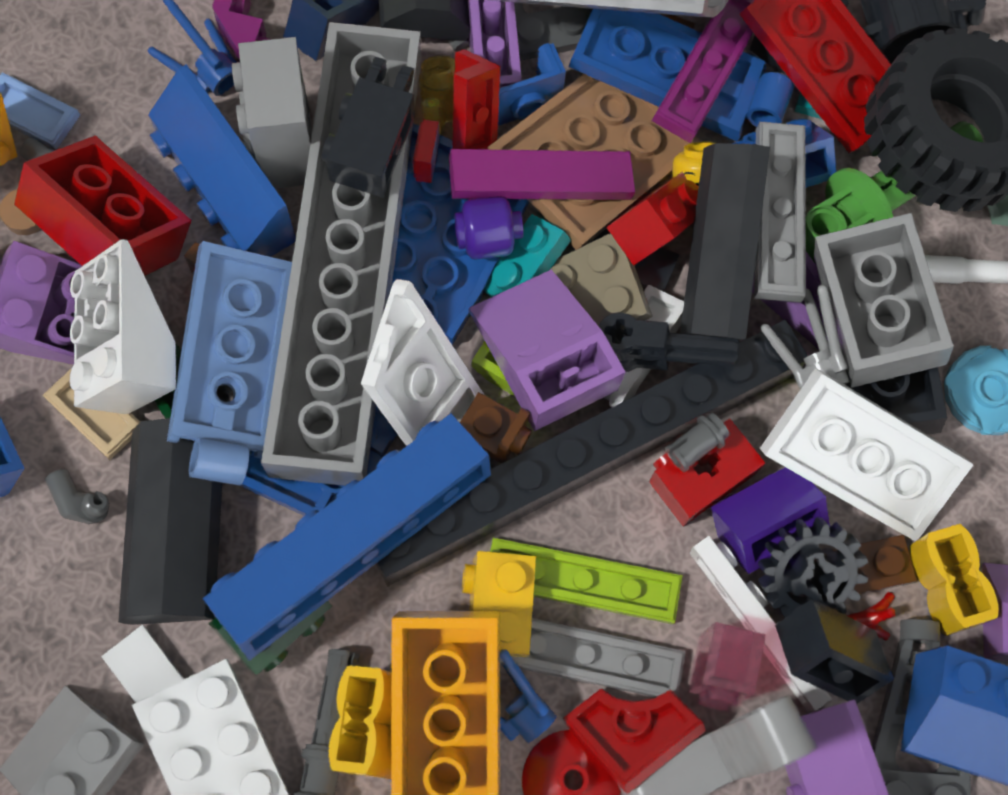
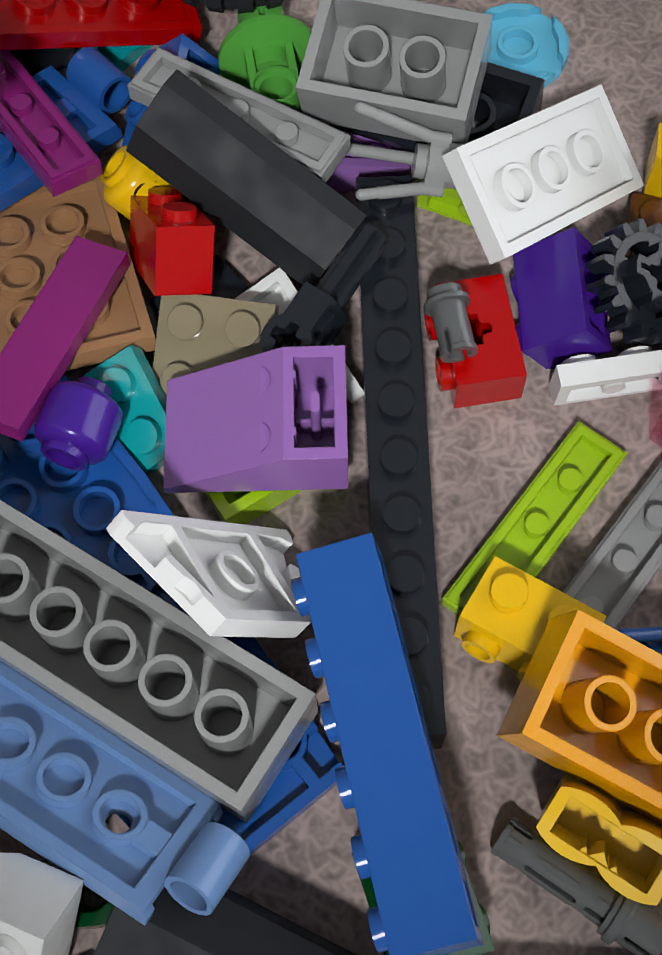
camera: 55 degrees left, 5 degrees down
reddish brown bracket [460,392,533,464] -> none

